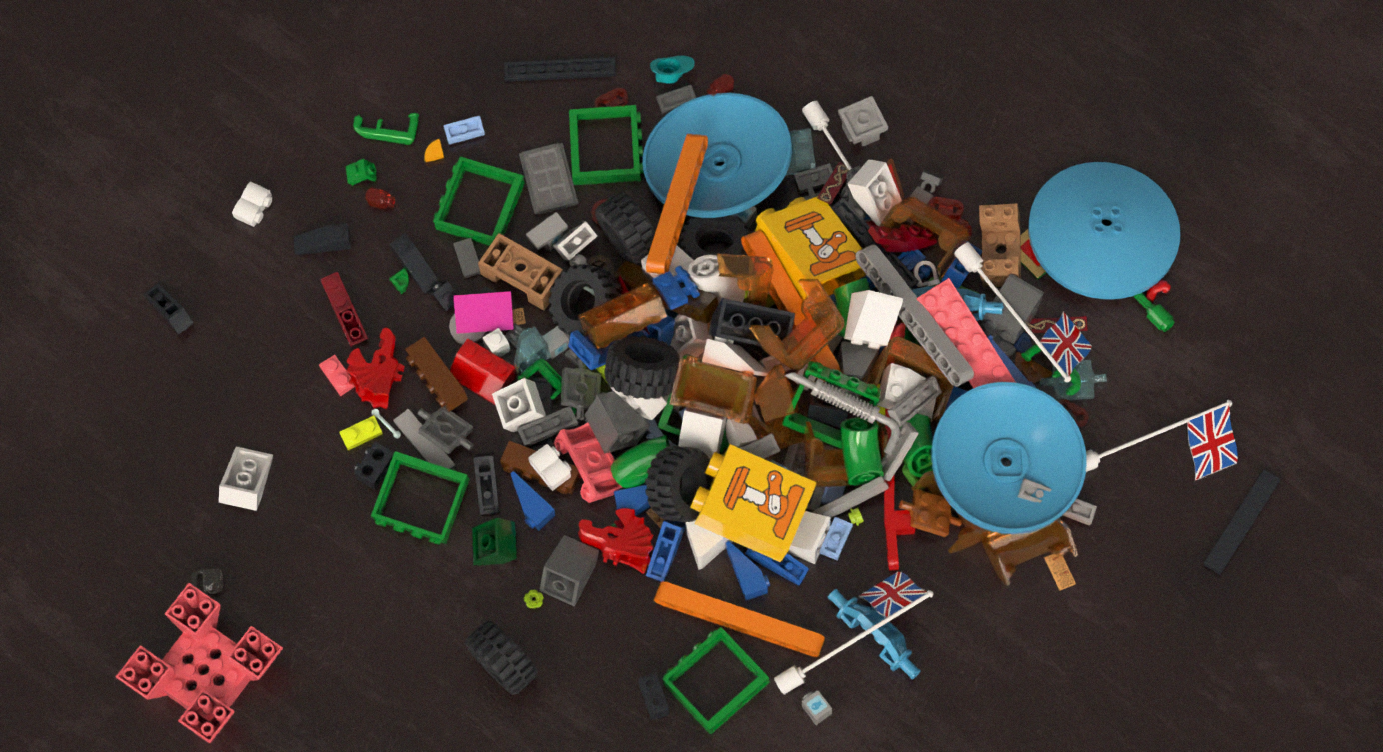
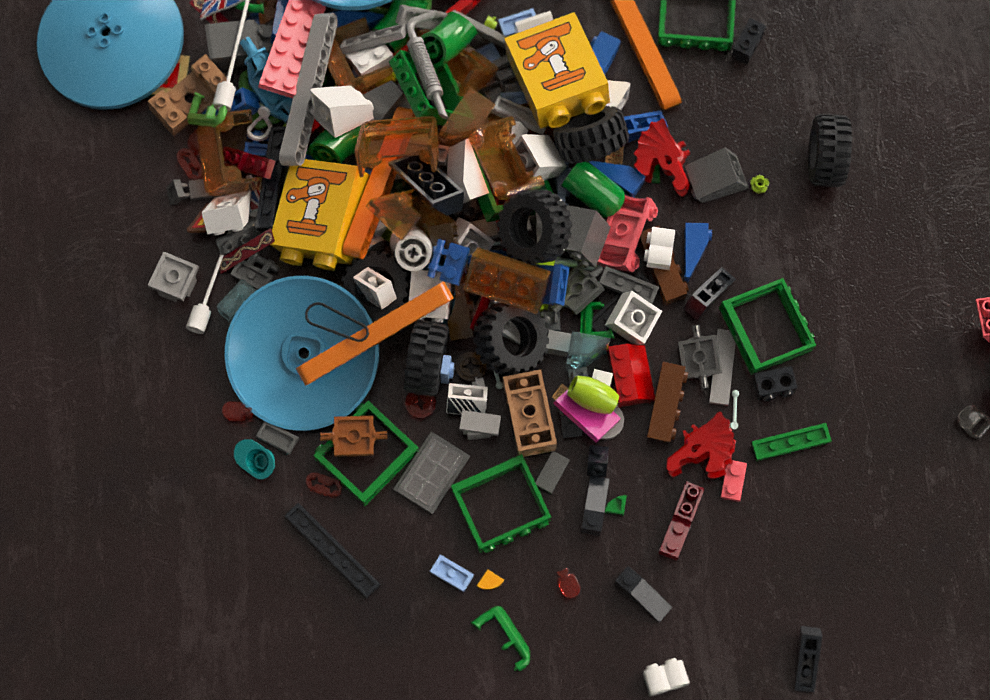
camera: 140 degrees left, 5 degrees up
white slope [219,447,273,510] -> none
neon yellow plate [339,416,383,450] -> none
green bracket [346,159,377,185] -> none
dark green slope [472,518,517,566] -> none
none -> bright green piece [187,92,228,127]
none -> black piece [305,302,369,342]
none -> dark orange plate [320,416,387,457]
none -> white brick [353,267,397,309]
none -> light blue plate [440,355,455,384]
none -> lime piece [568,376,619,414]
none -> green plate [751,423,832,461]

